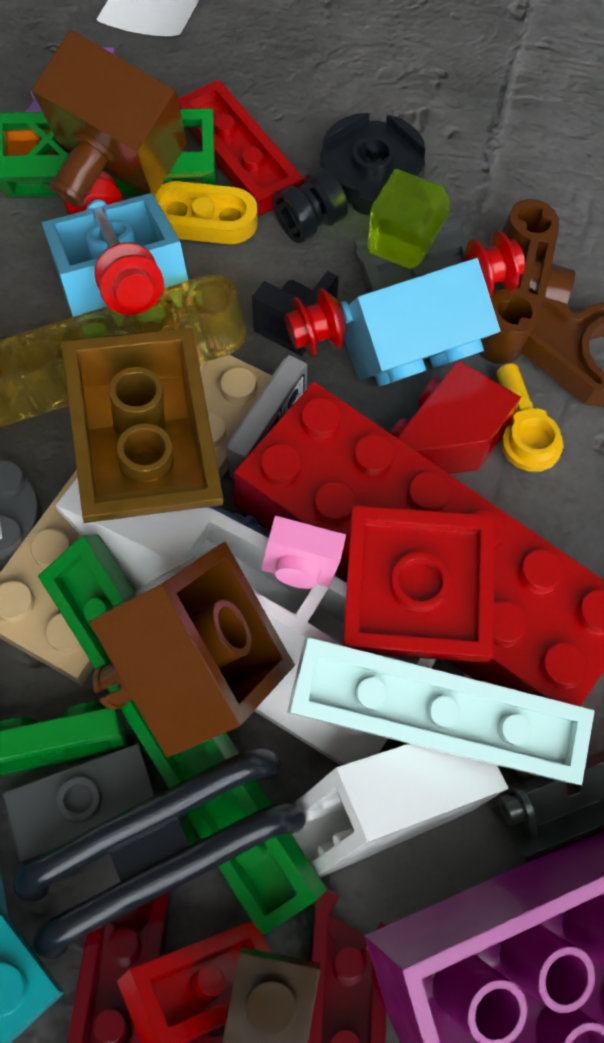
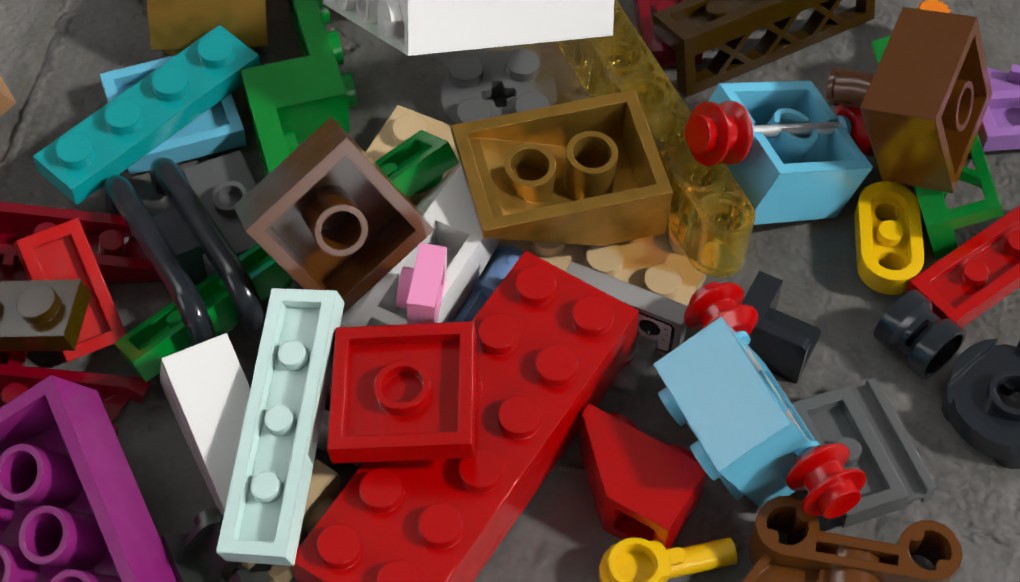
camera: 85 degrees right, 10 degrees down
clear neon green piece [367,169,450,269] -> none

